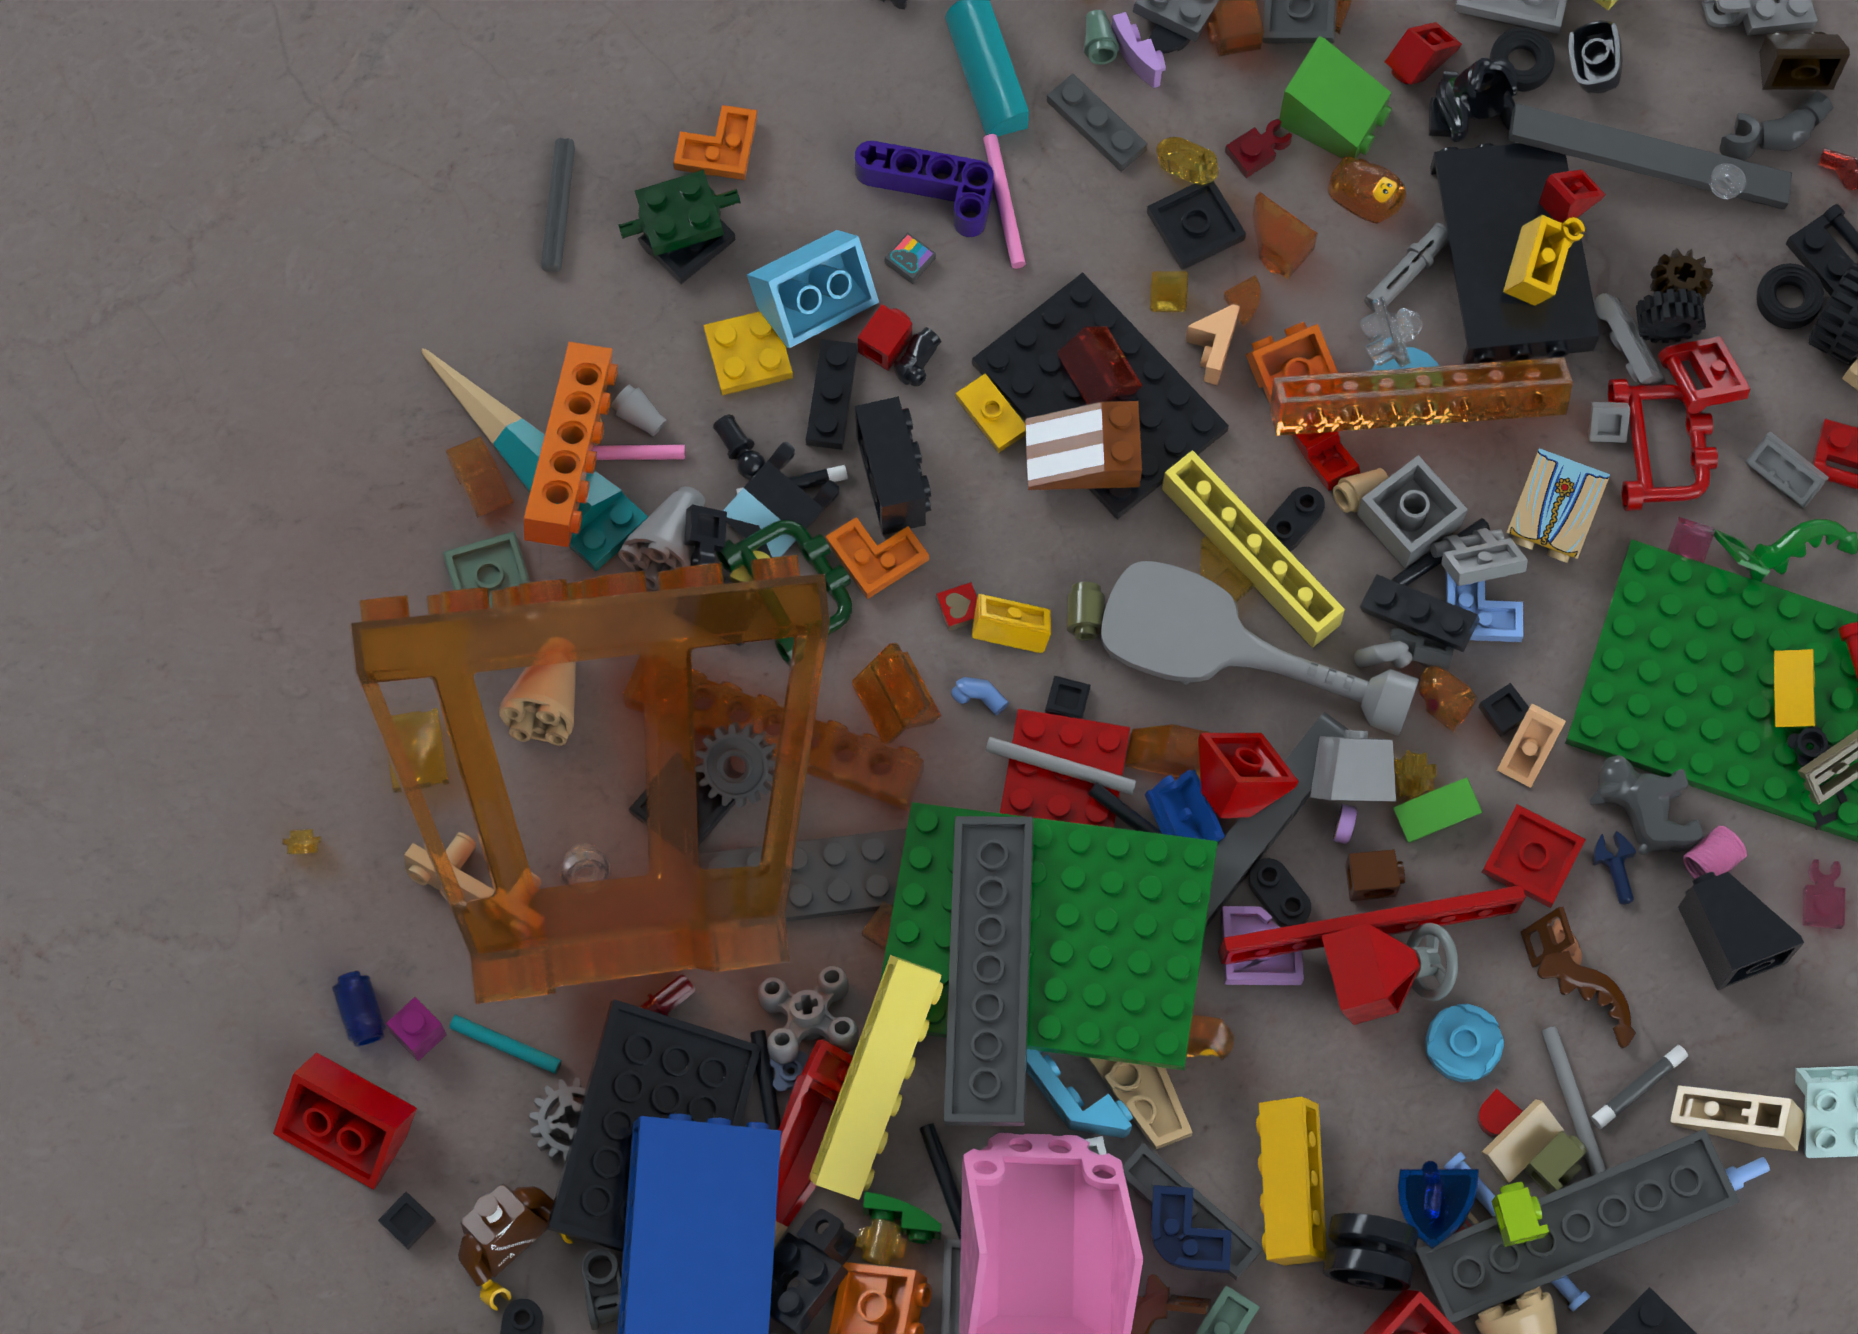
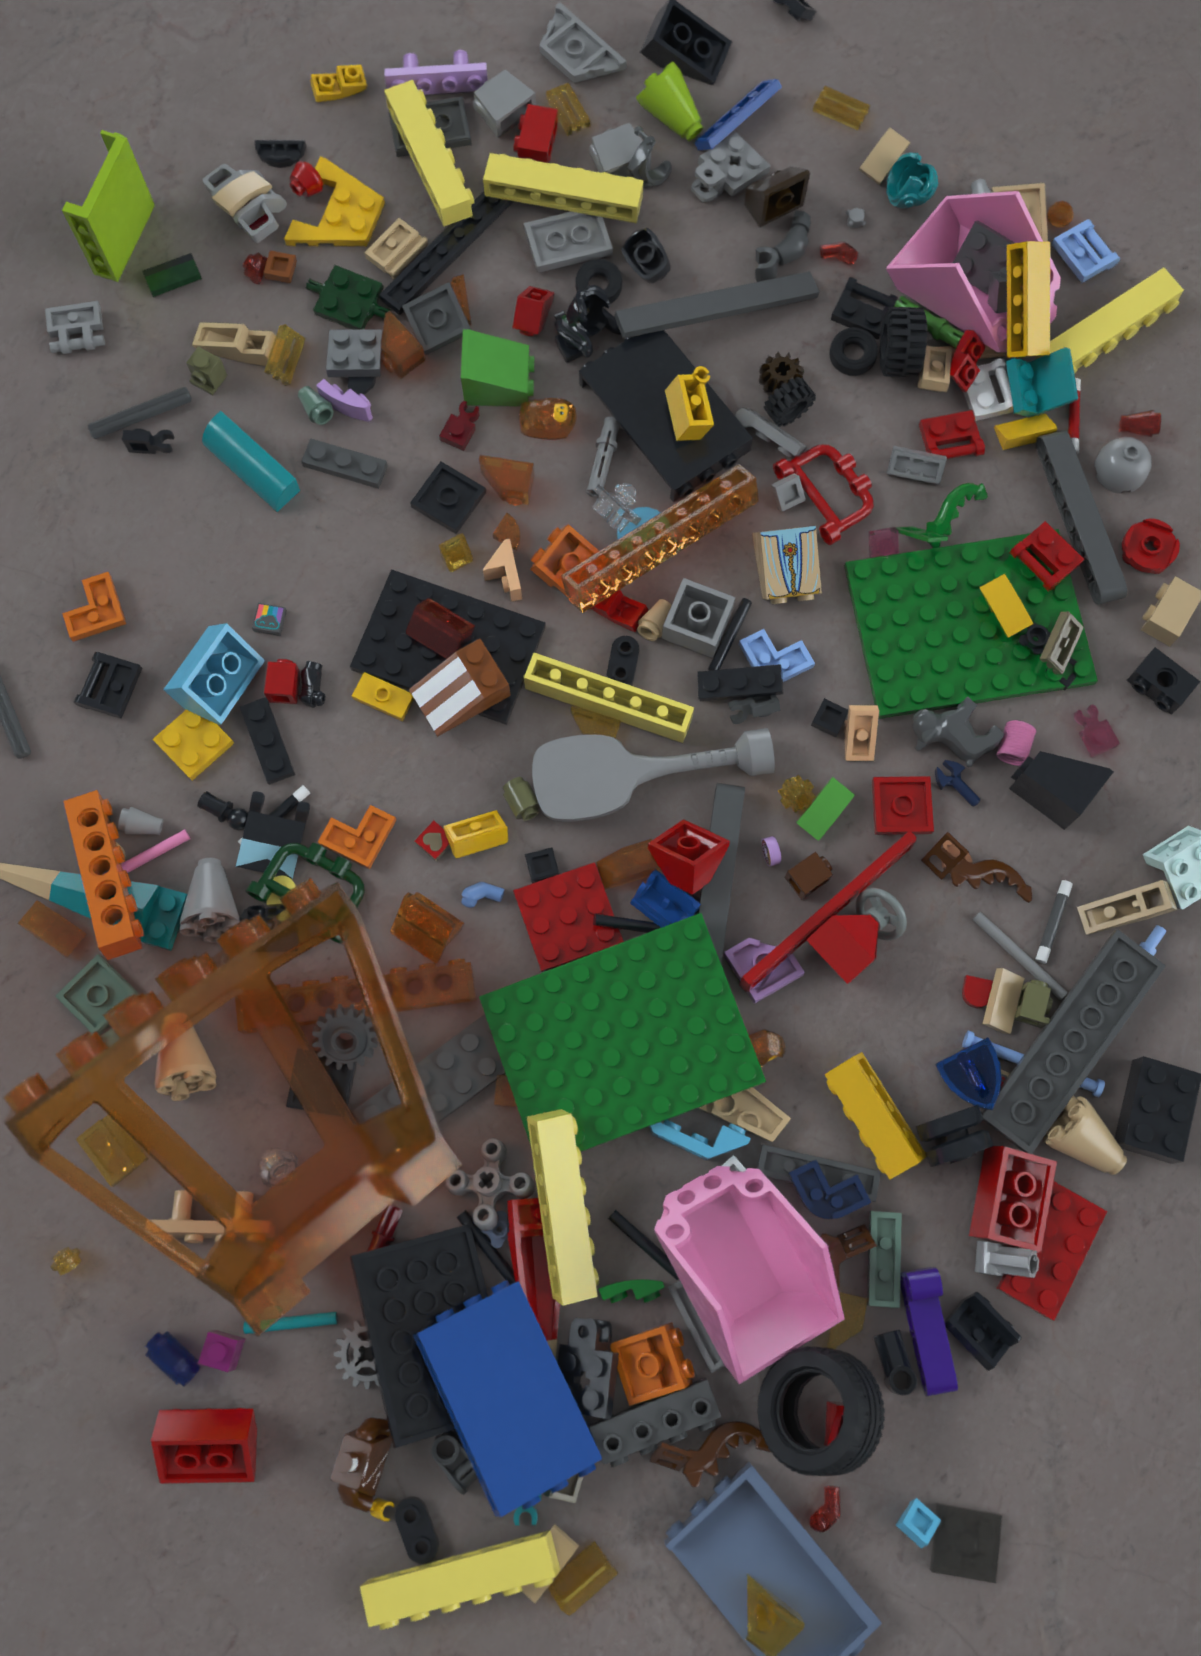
camera: 30 degrees left, 5 degrees up
black plate [378,1192,436,1250] -> none
dark green plate [618,170,741,256] -> none
black plate [684,504,727,577] -> none
dark purple beam [855,141,994,237] -> none
black brick [855,396,931,535] -> none
clear yellow gear [855,1219,908,1267] -> none
dark grey plate [944,816,1034,1126] -> none
bright pink bar [983,134,1026,269] -> none
light grey bar [986,737,1137,795] -> none
clear yellow beam [1156,137,1219,185] -> none
black plate [1248,858,1311,927] -> none
light grey torso [1310,730,1396,802] -> none
light grey arm [1354,641,1412,668] -> none
clear orange rock [1419,666,1478,732] -> none
medium azure tile [1424,1004,1504,1082] -> none
light grey plate [1430,528,1528,586] -> none
lime brick [1492,1182,1549,1247] -> none
red slope [1539,169,1606,223] -> none
red plate [1658,336,1751,414] -> none
clear plate [1710,163,1746,199] -> none

